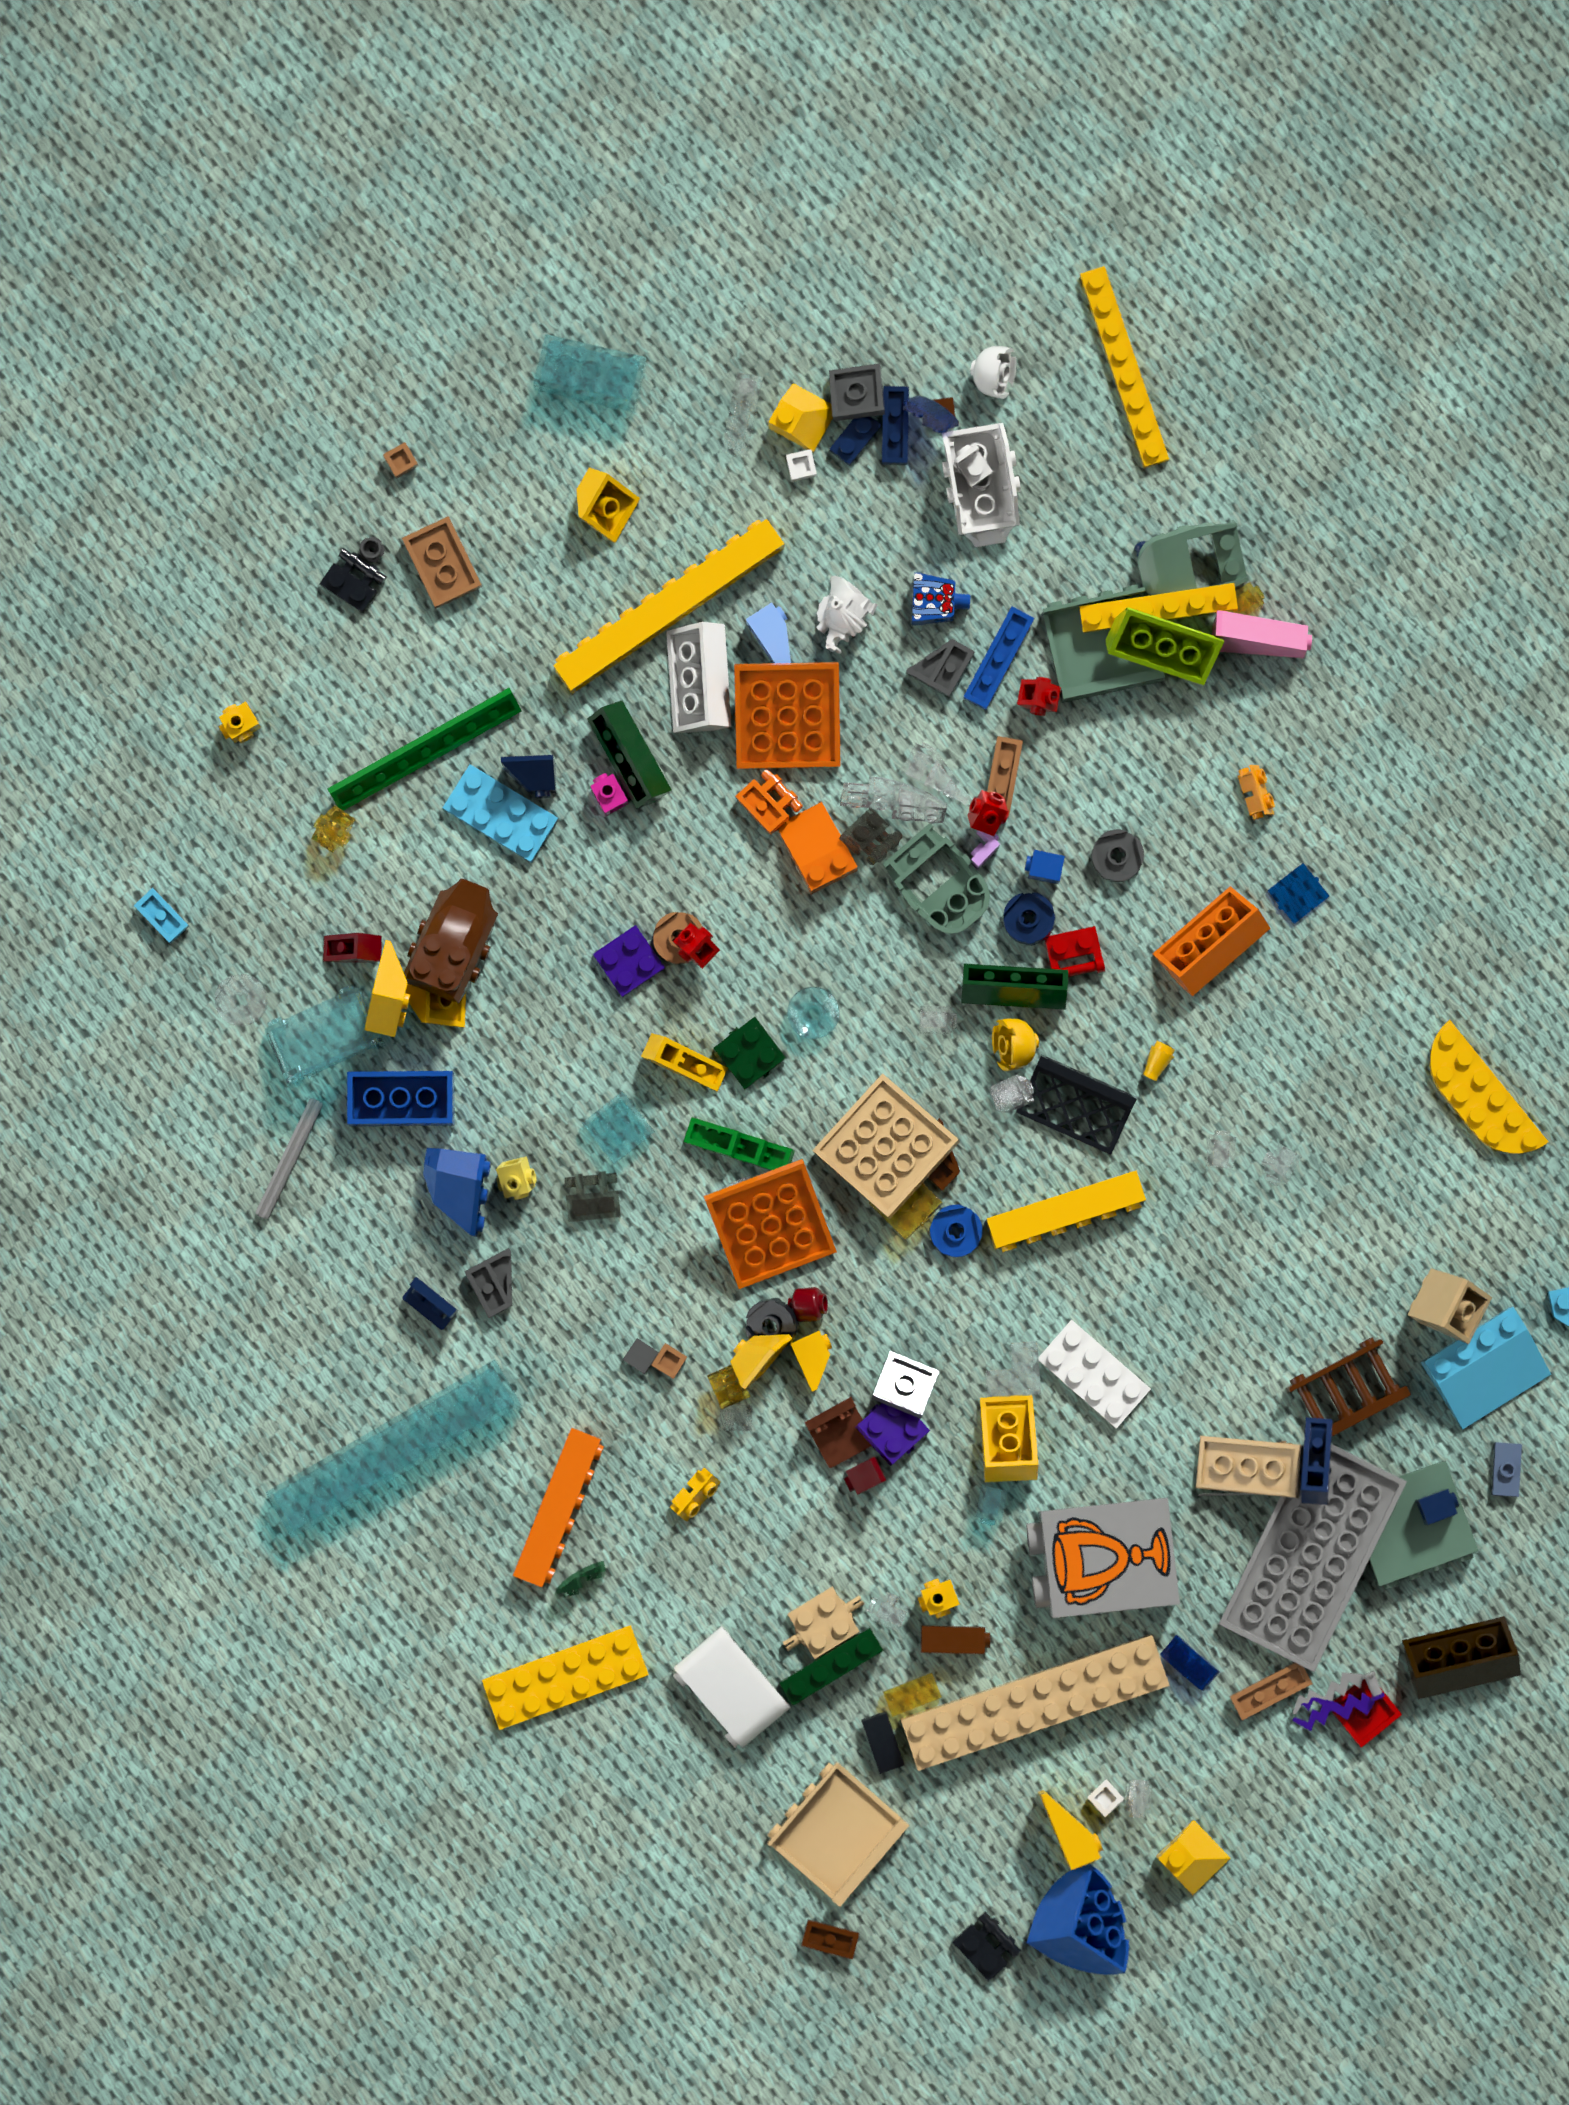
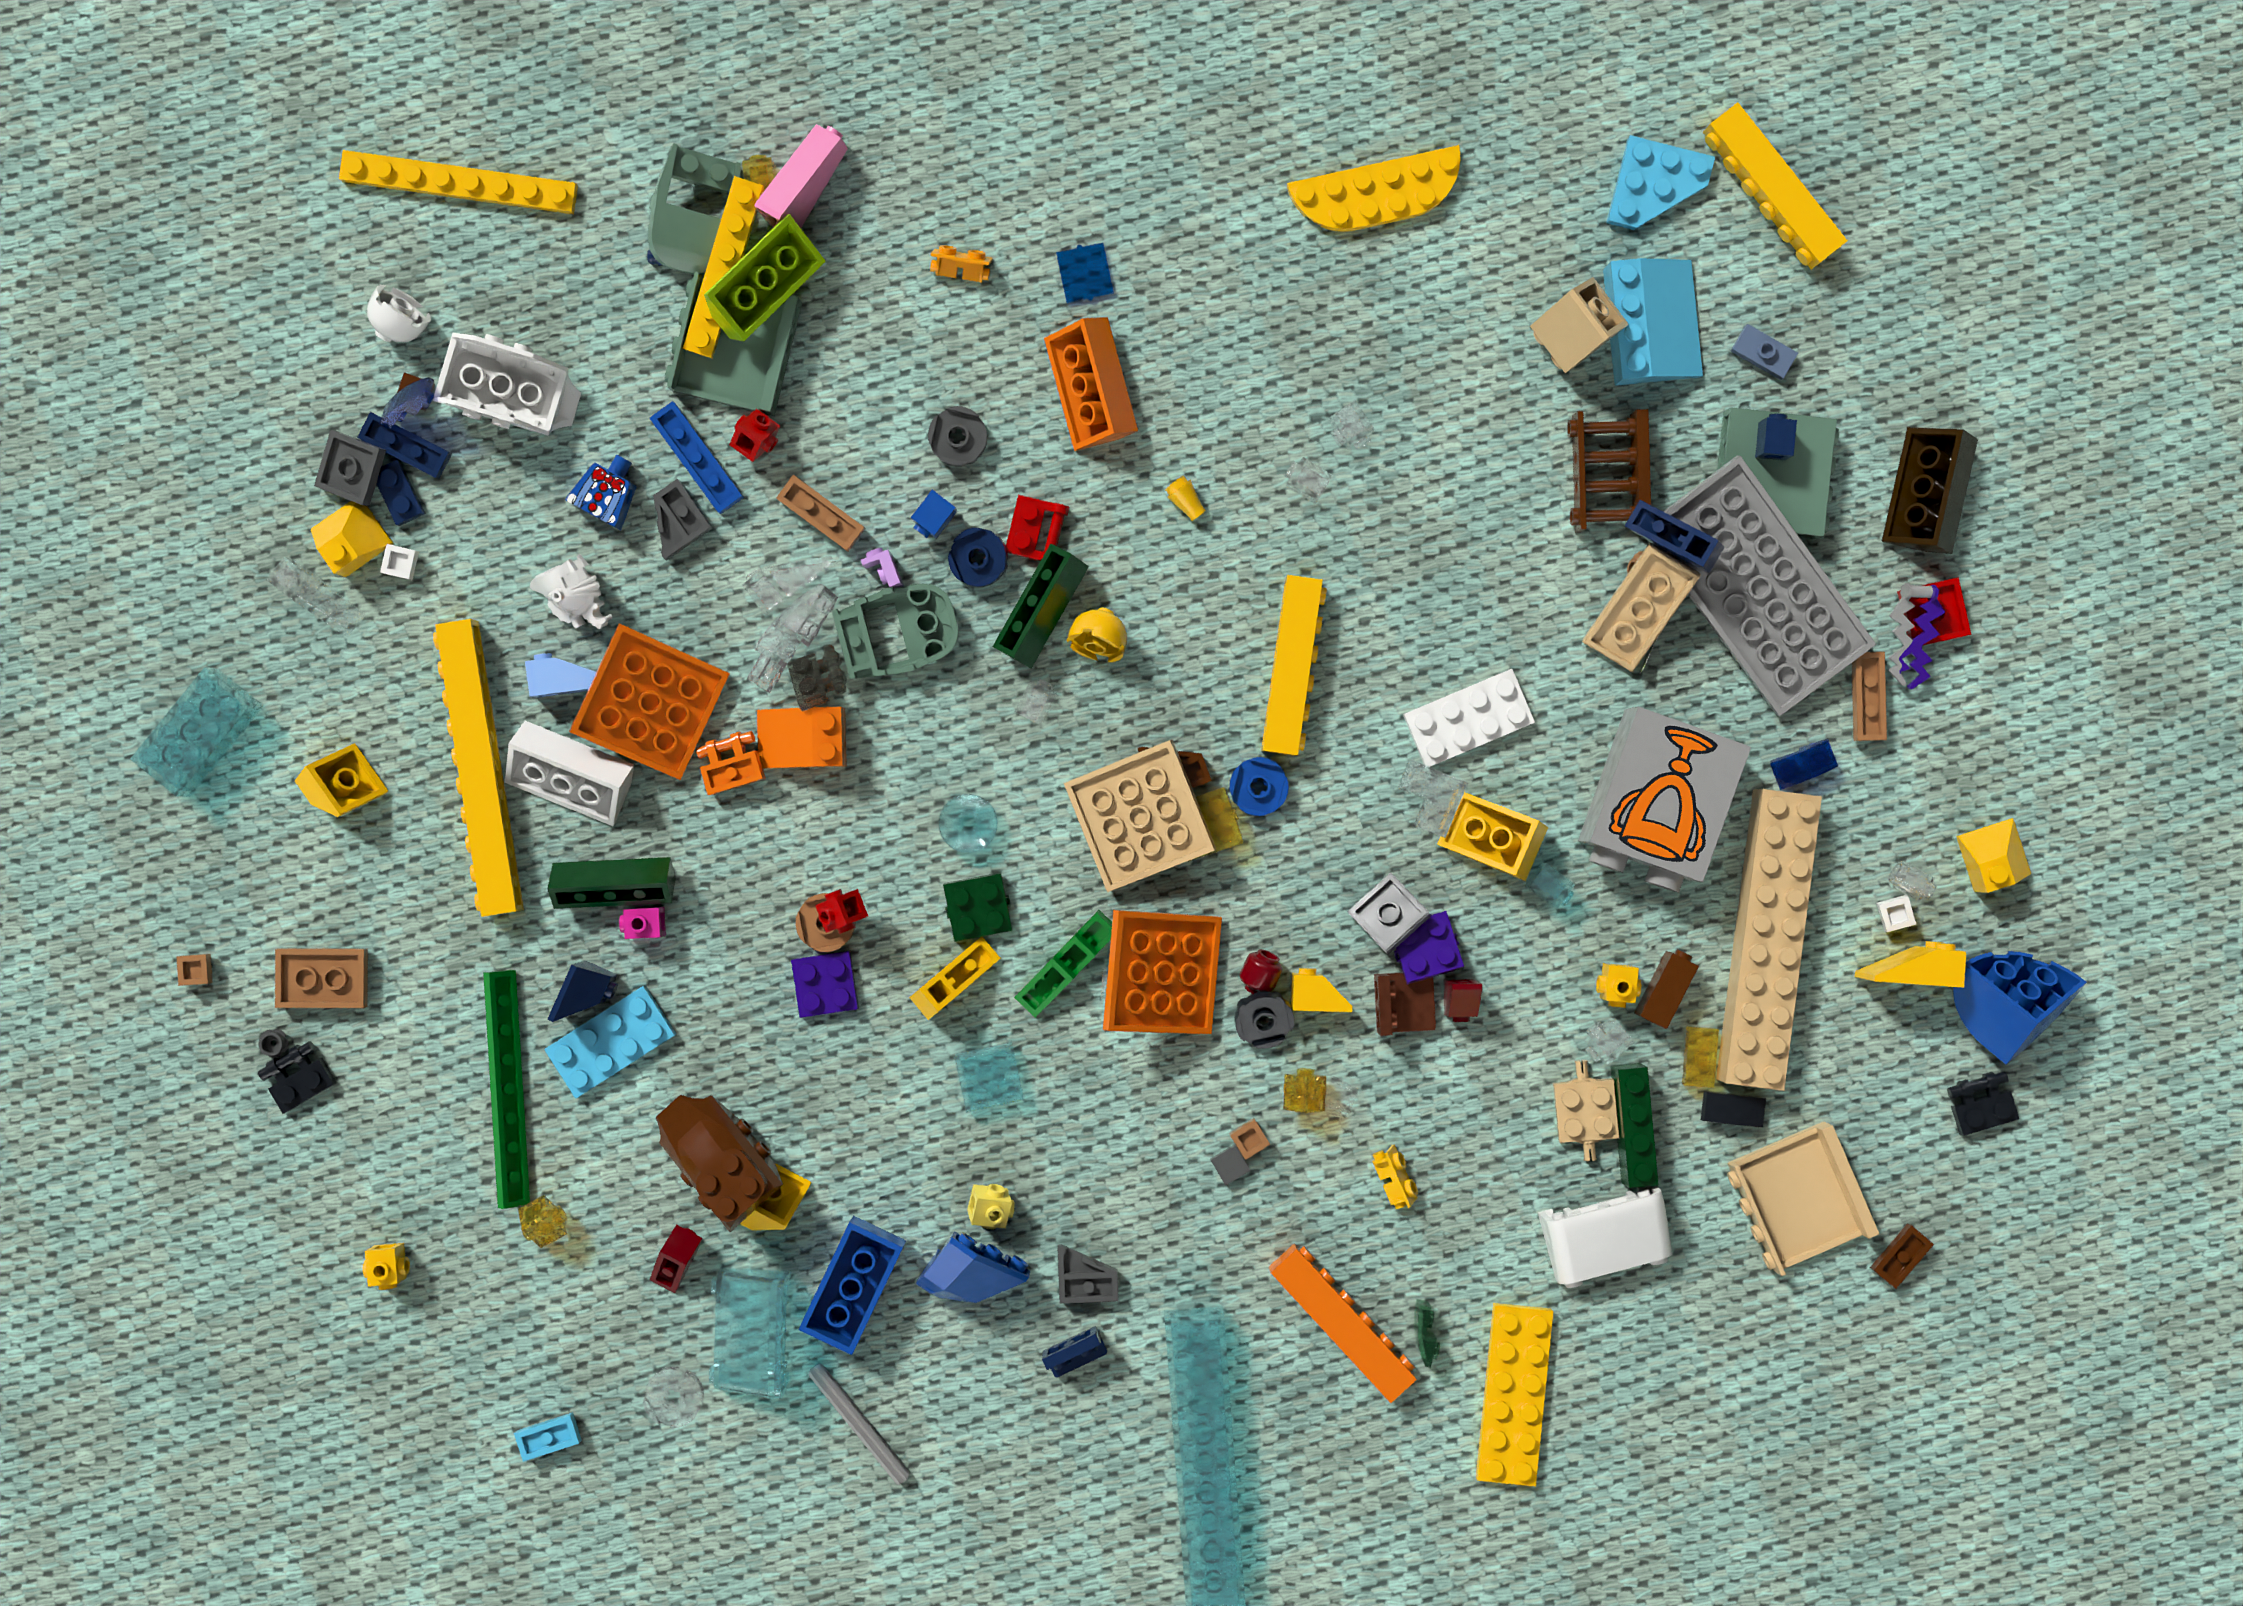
camera: 65 degrees left, 5 degrees up
yellow slope [364,940,410,1037] -> none
clear smoke plate [564,1171,621,1222] -> none
yellow slope [730,1334,792,1389] -> none
white bracket [954,445,993,488] -> none
red brick [967,790,1009,836] -> none
clear brick [989,1075,1034,1113] -> none
black fence [1016,1054,1137,1155] -> none

